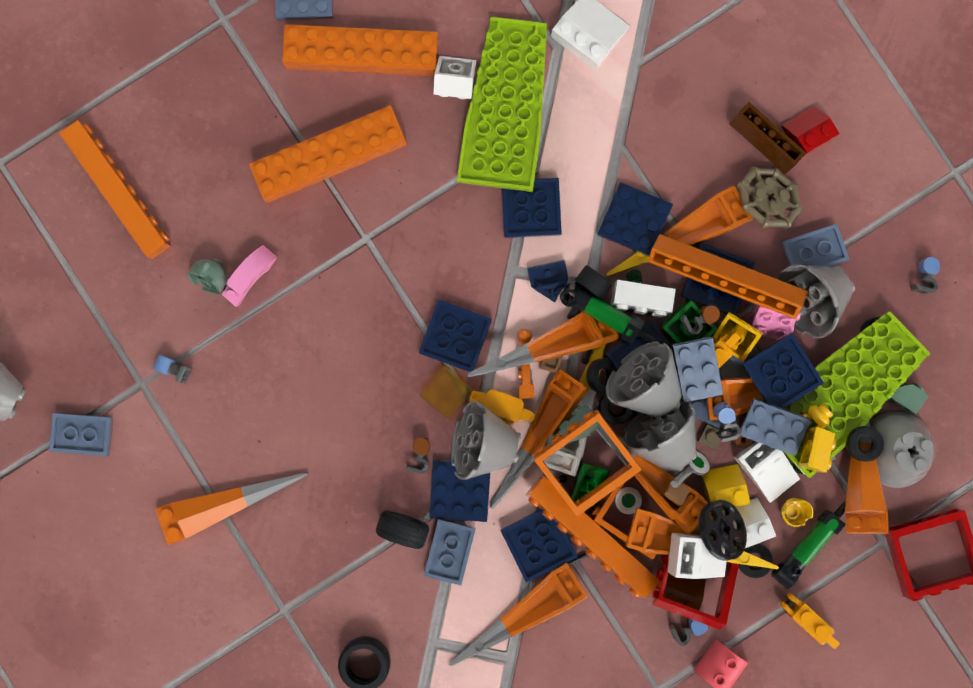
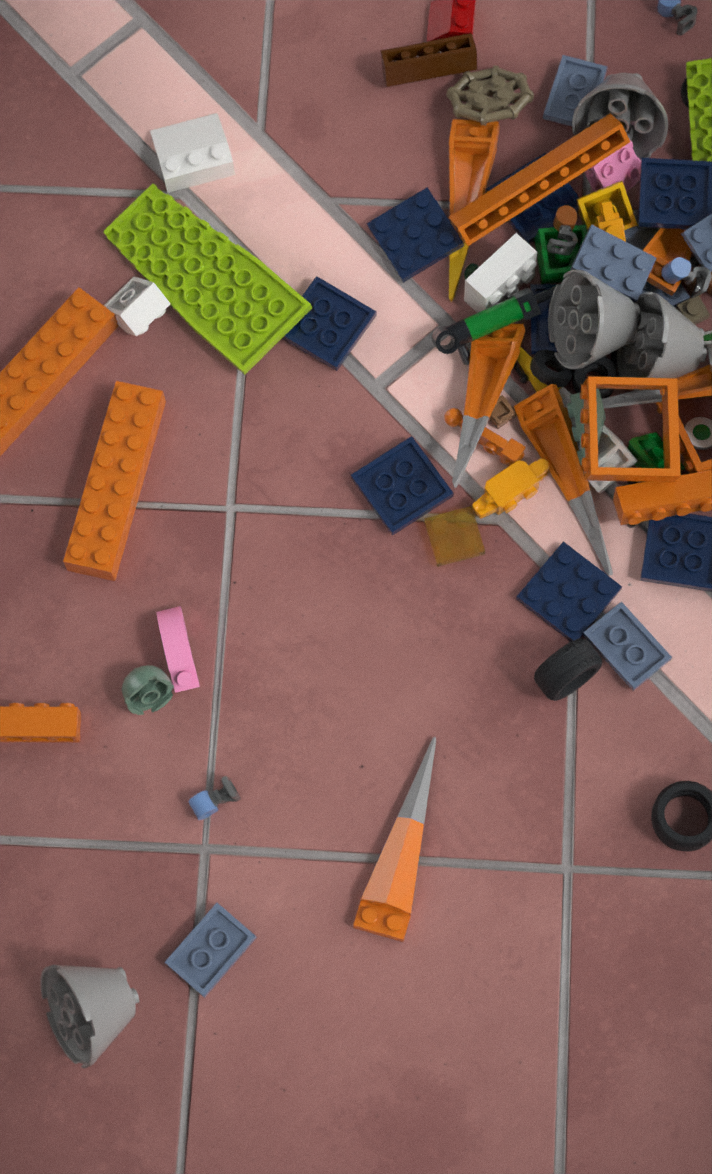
camera: 50 degrees left, 15 degrees down
leg [406,438,430,474] -> none
light grey cone [451,401,521,480] -> none
dark blue slope [527,260,568,303] -> none
black tyre [575,265,612,300] -> none

